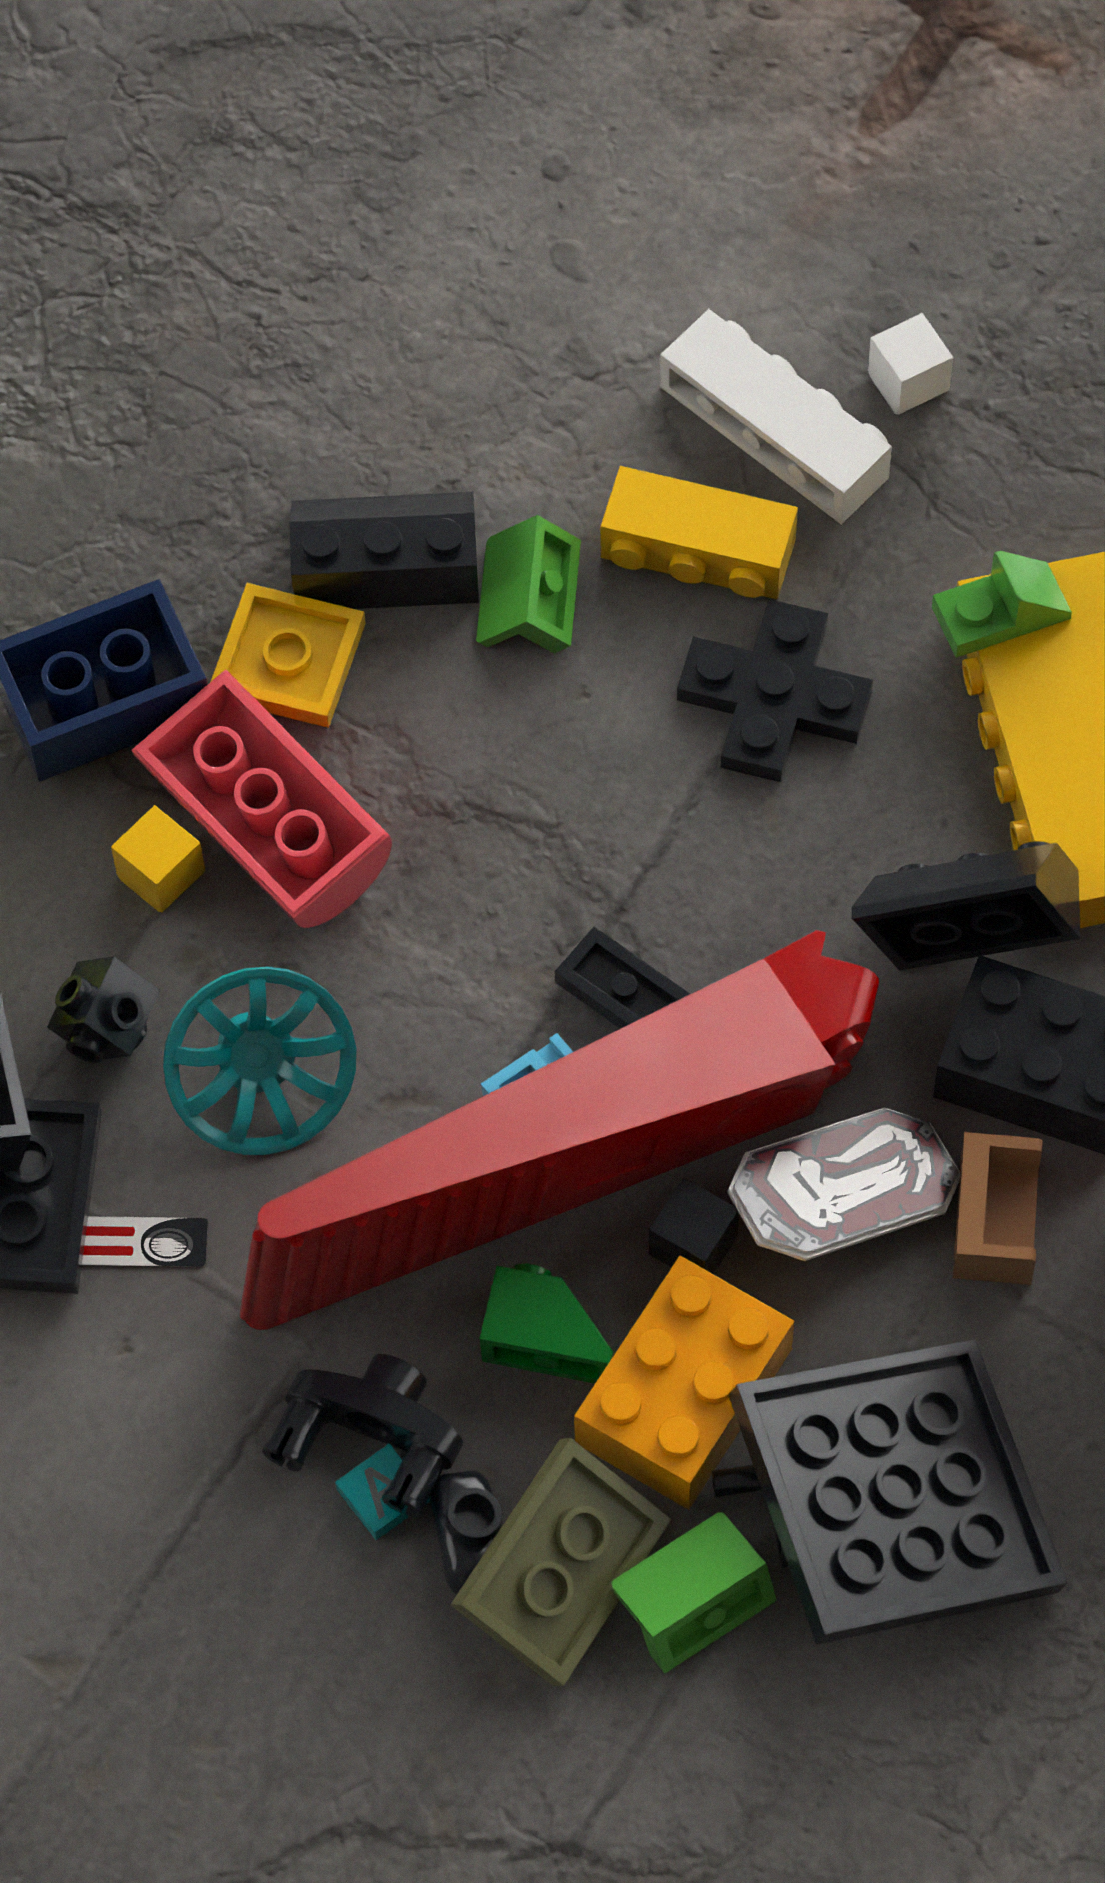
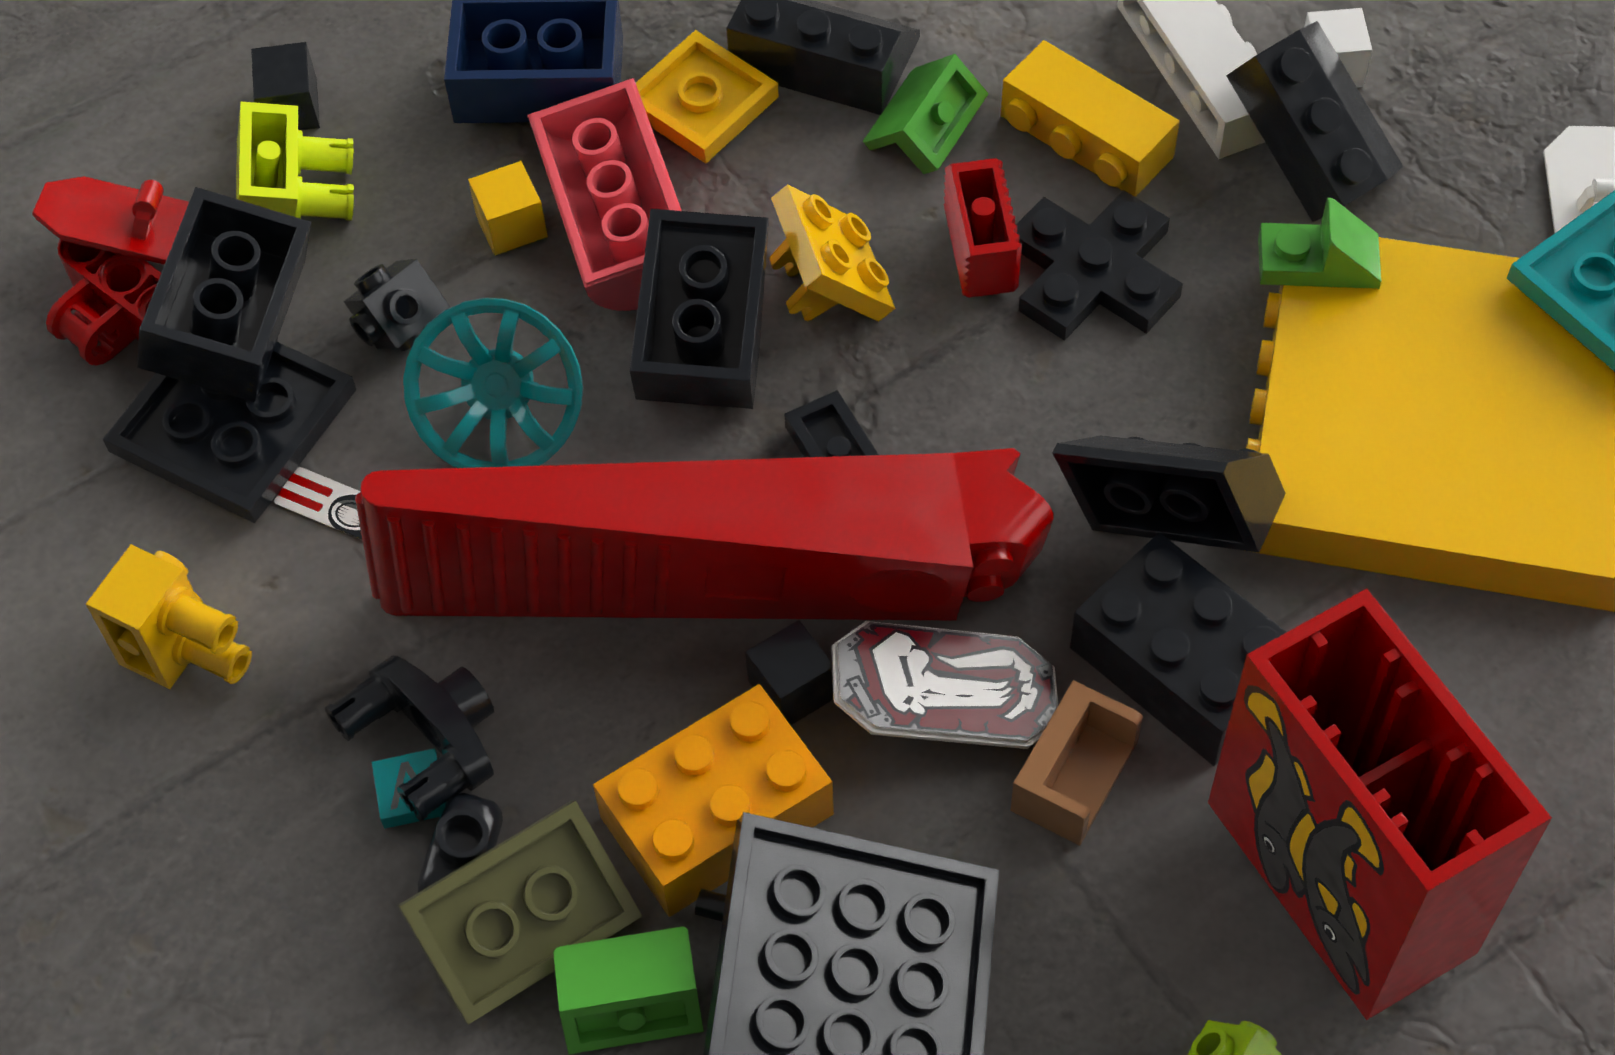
camera: 25 degrees right, 5 degrees down
green slope [479,1263,613,1384] -> none
none -> yellow brick [86,544,252,689]
none -> black slope [630,209,769,409]
none -> yellow plate [769,184,896,322]
none -> red brick [943,158,1022,298]
none -> black slope [1226,21,1403,222]

